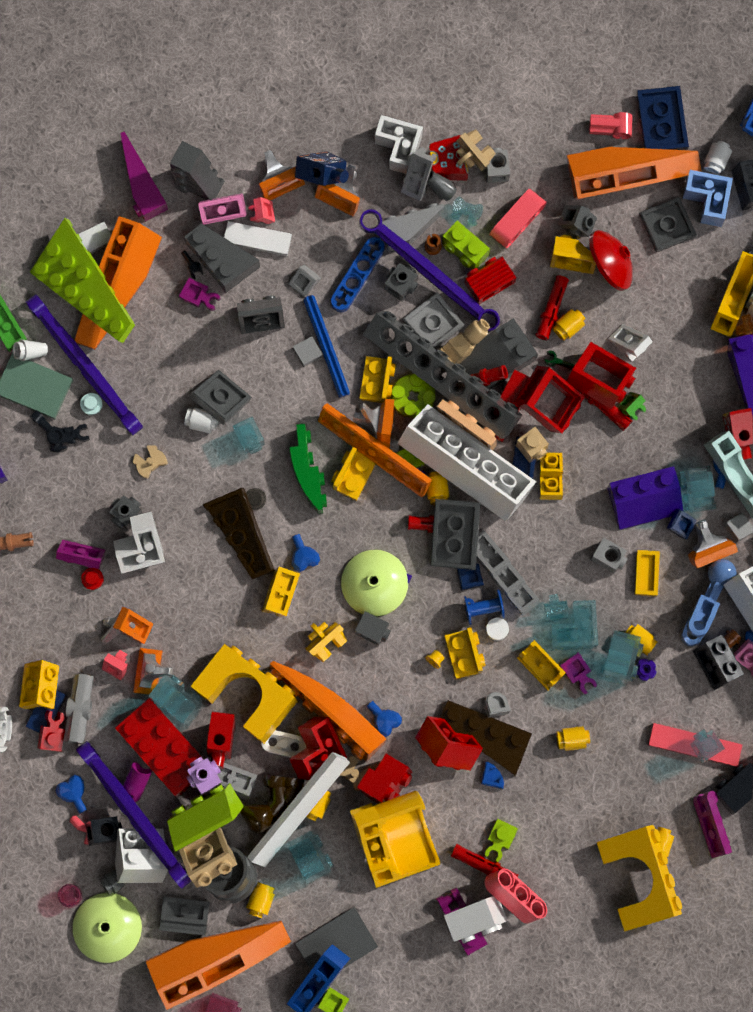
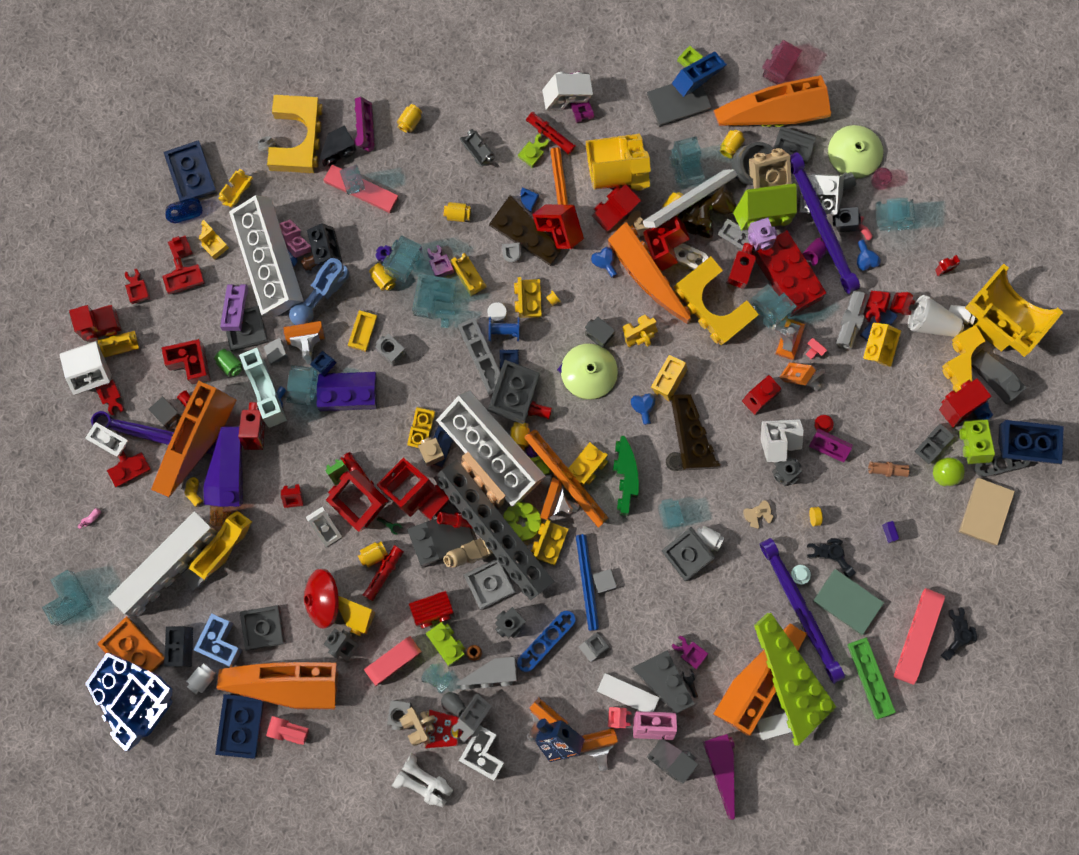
camera: 170 degrees left, 0 degrees up
white cone [13,339,48,361] -> none
dark grey slope [237,296,285,334] -> none
dark purple piece [359,209,500,332] -> none
coral beam [484,868,547,924] -> none
yellow arch [597,825,682,932] -> none
none -> red tile [281,484,303,508]
none -> white piece [392,753,453,807]
none -> dark grey hinge [460,129,495,167]
none -> orange axle [550,147,568,205]
none -> red torso [742,375,782,415]
none -> yellow tile [809,507,823,527]
none -> clear light blue brick [875,198,915,231]
none -> red tile [889,292,915,315]

